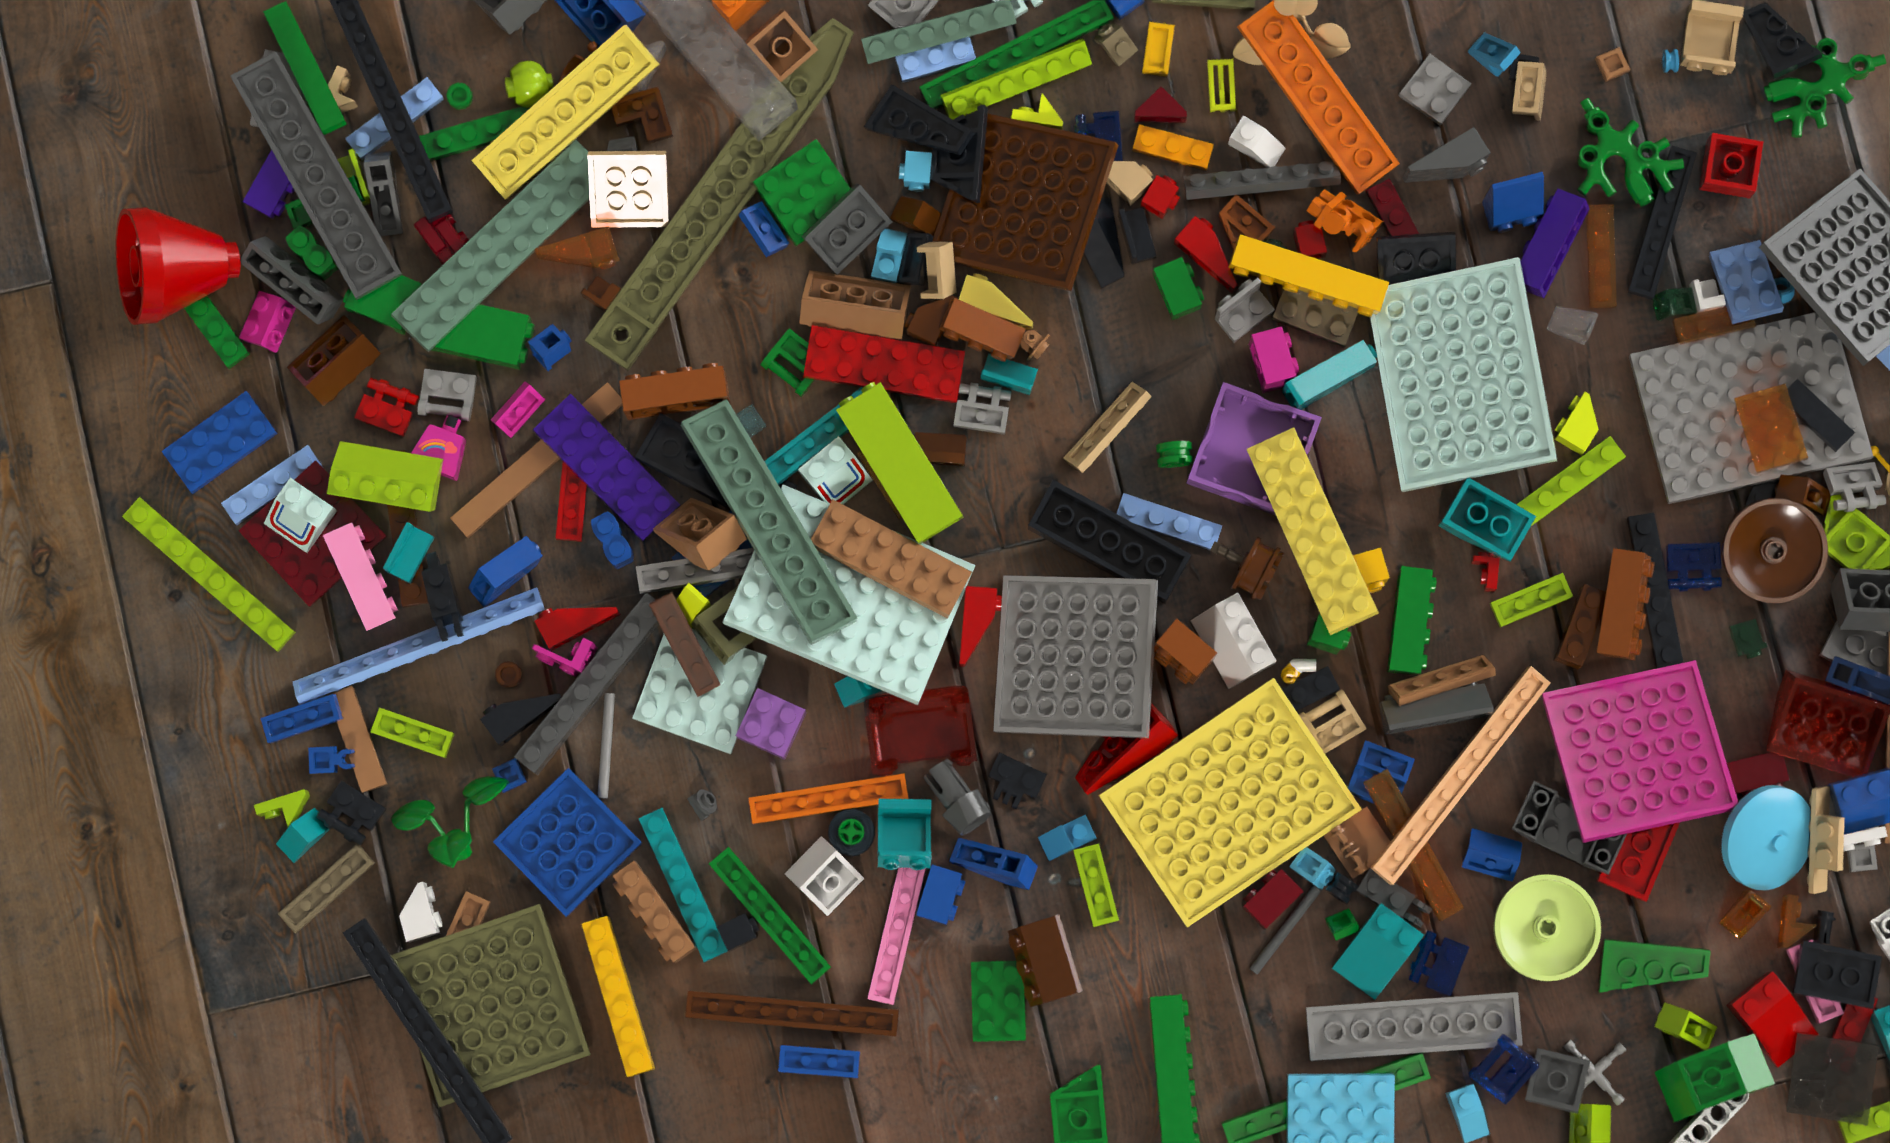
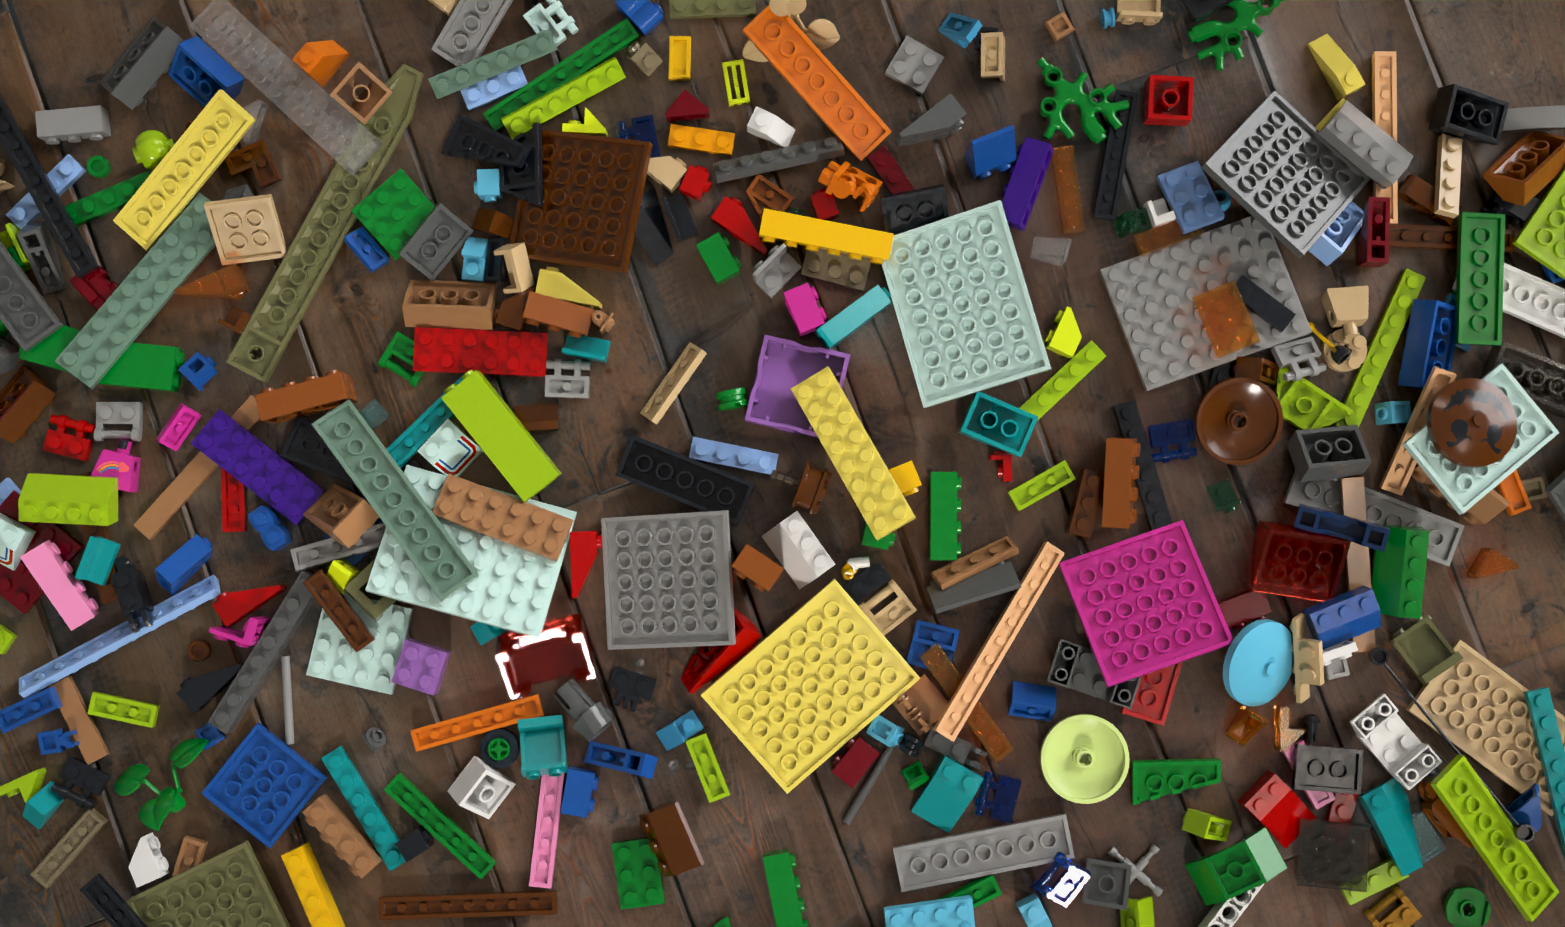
camera: 15 degrees left, 5 degrees up
none -> light grey brick [35,105,111,145]

